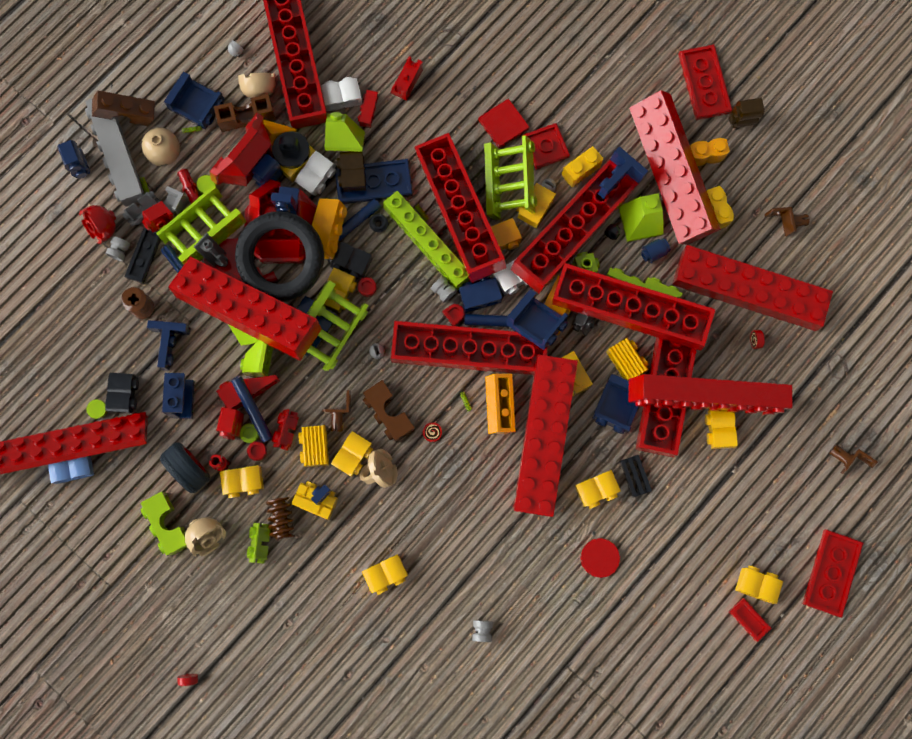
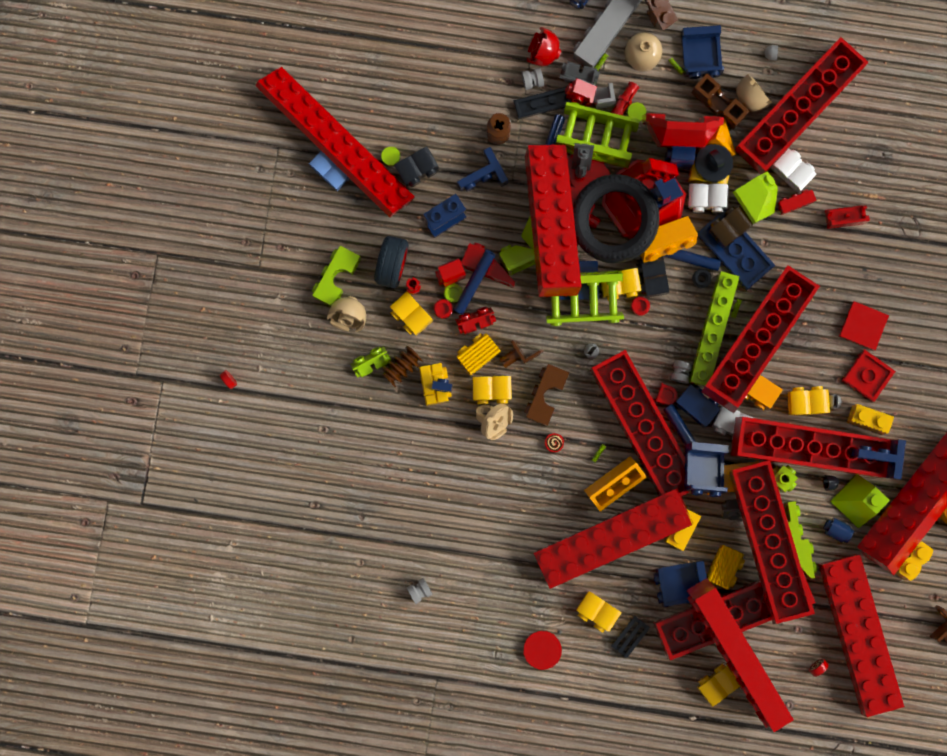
camera: 60 degrees right, 5 degrees up
yellow brick [362,554,408,595] -> none
lime fence [484,135,537,220] -> none

